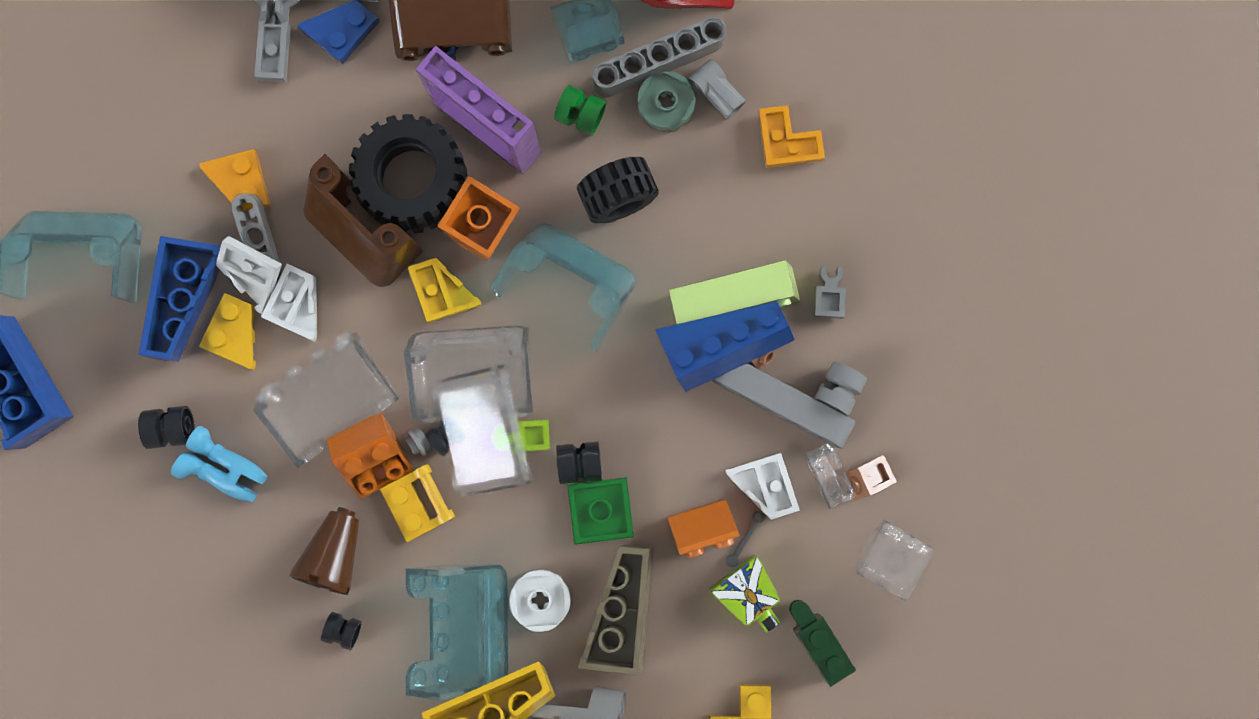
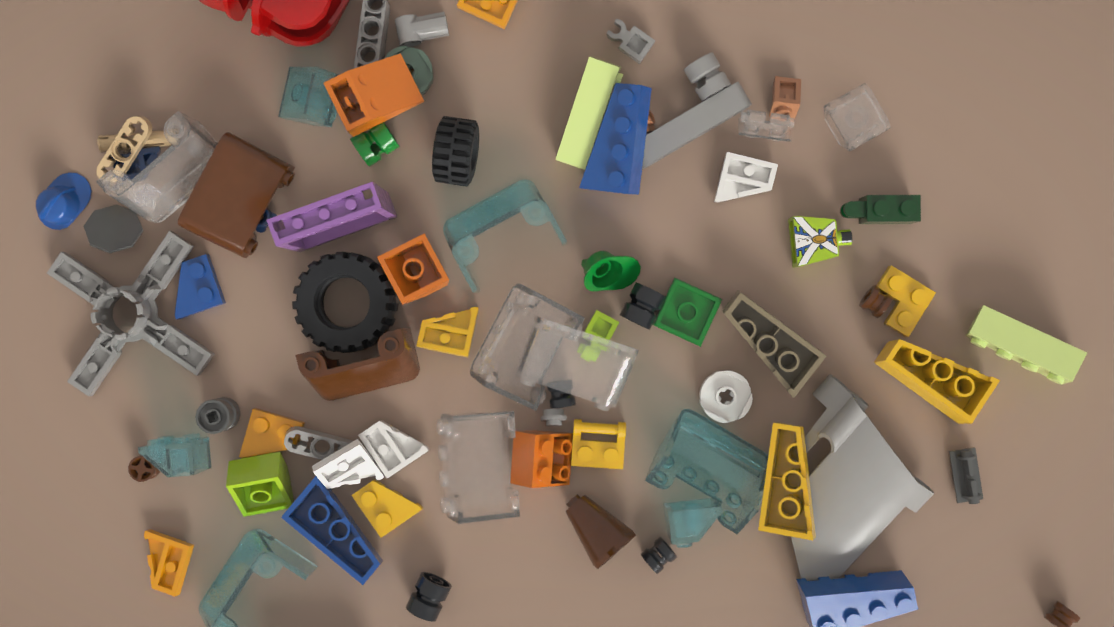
camera: 60 degrees left, 5 degrees up
medium azure piece [171,426,268,503] -> none
orange slope [667,499,739,558] -> none
dark grey hinge [726,511,764,567] -> none
none -> reddish brown wheel [128,453,162,482]
none -> clear light blue slope [138,433,212,477]
none -> light orange wing [144,529,194,597]
none -> dark grey wheel [195,397,241,434]
none -> lime slope [226,452,294,517]
none -> orange slope [323,53,425,137]
none -> green piece [581,251,641,291]
none -> clear light blue slope [663,498,723,548]
none -> reddish brown wheel [859,285,893,318]

